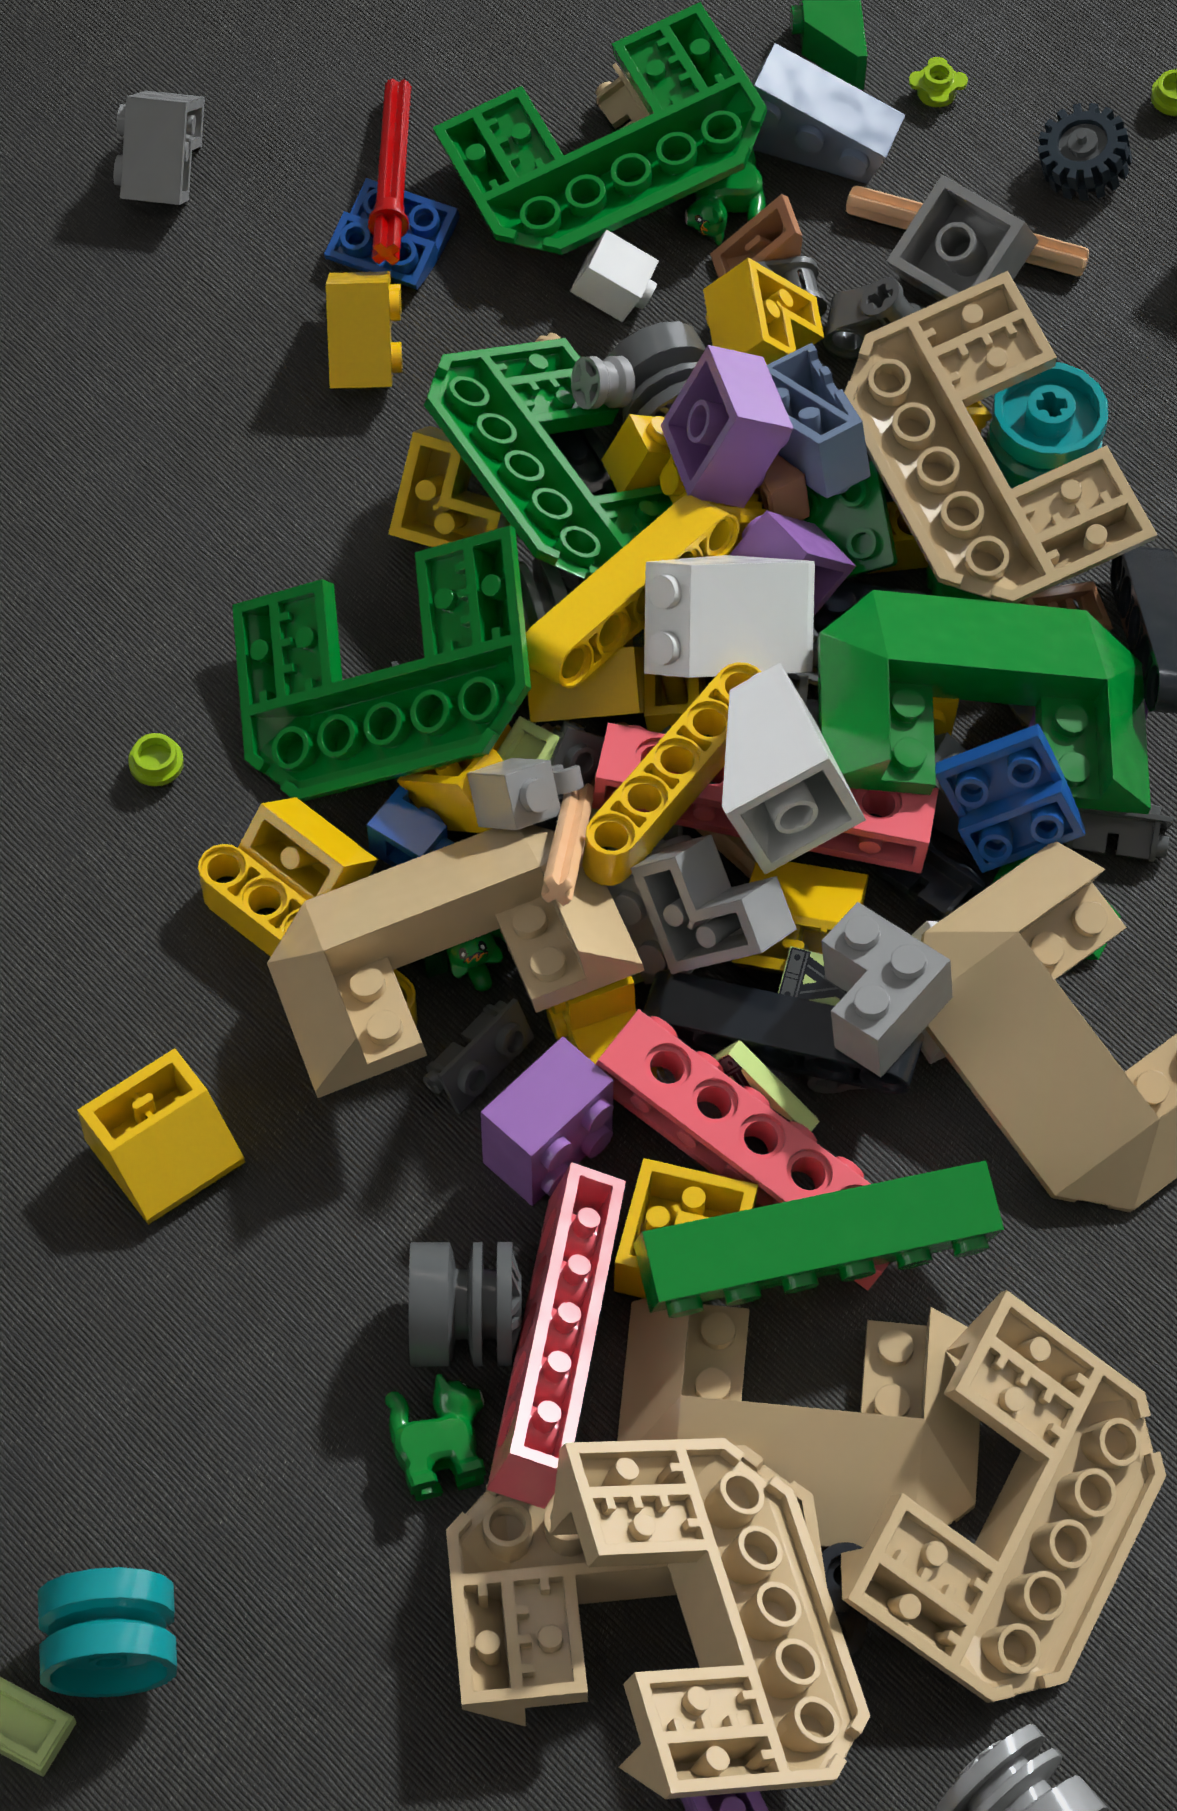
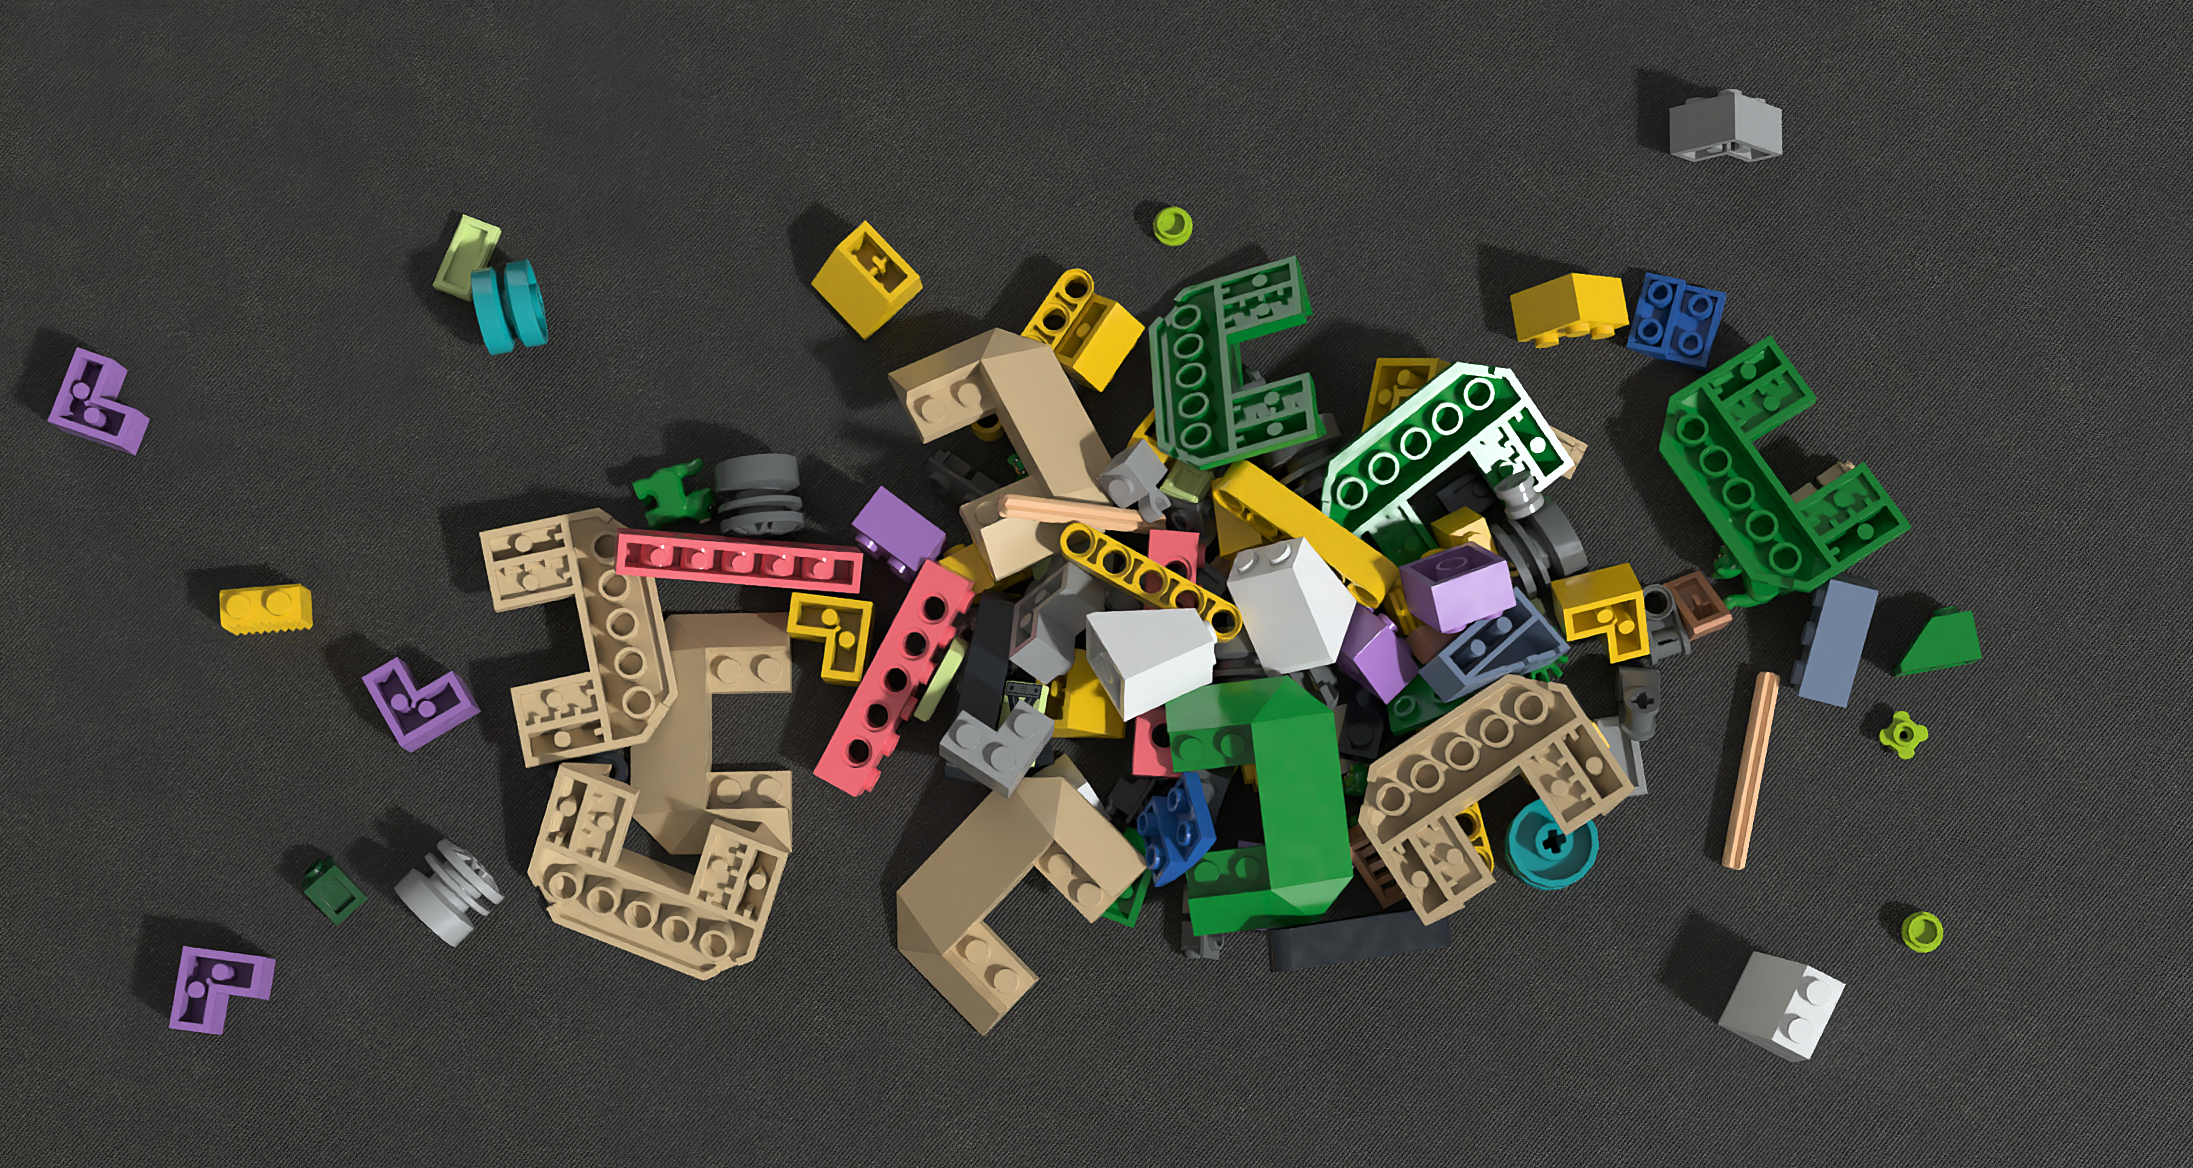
camera: 90 degrees right, 20 degrees up
blue brick [367,785,455,867] -> none
red axle [368,78,411,265] -> none
tan slope [550,1438,870,1799] -> none
white brick [570,230,659,322] -> none
green brick [633,1160,1004,1318] -> none
light grey brick [886,175,1039,301] -> none
black wheel [1038,103,1132,201] -> none

